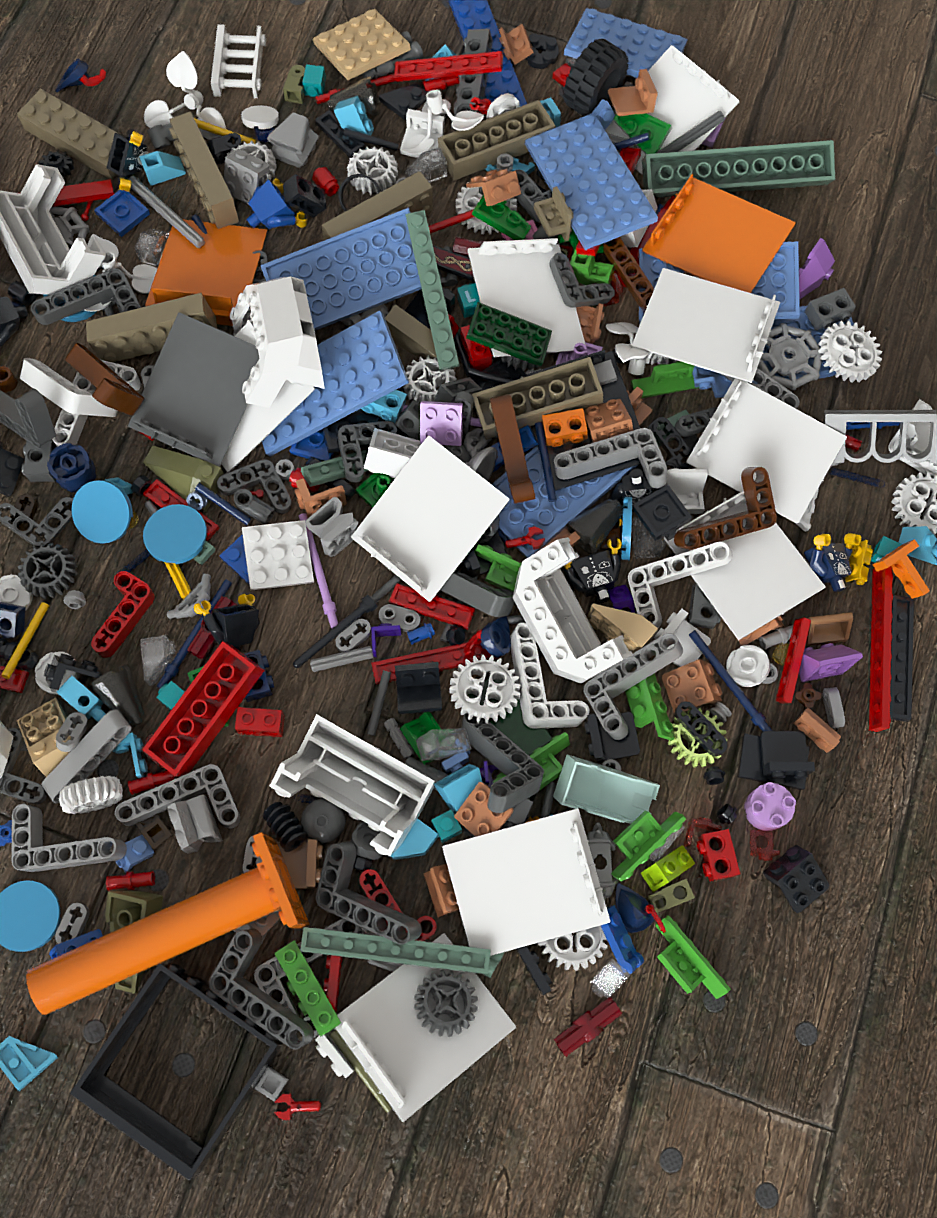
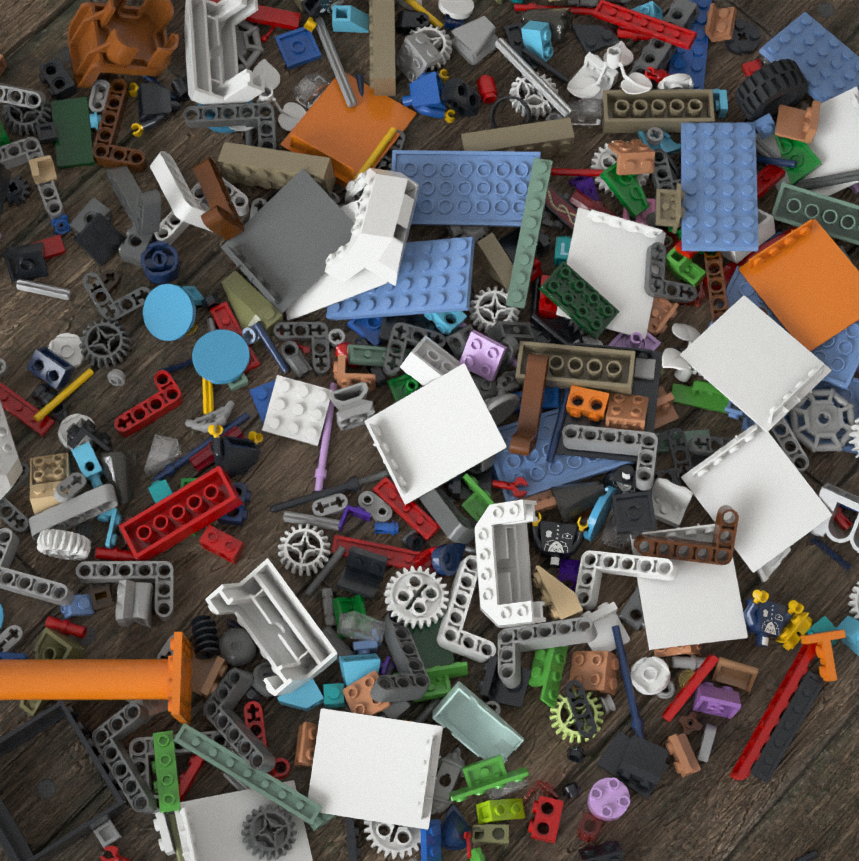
camera: 25 degrees right, 0 degrees up
none -> white gear [278,524,331,576]
none -> yellow bar [353,127,397,180]
none -> light grey axle [495,38,573,118]
none -> dark purple bracket [568,176,599,201]

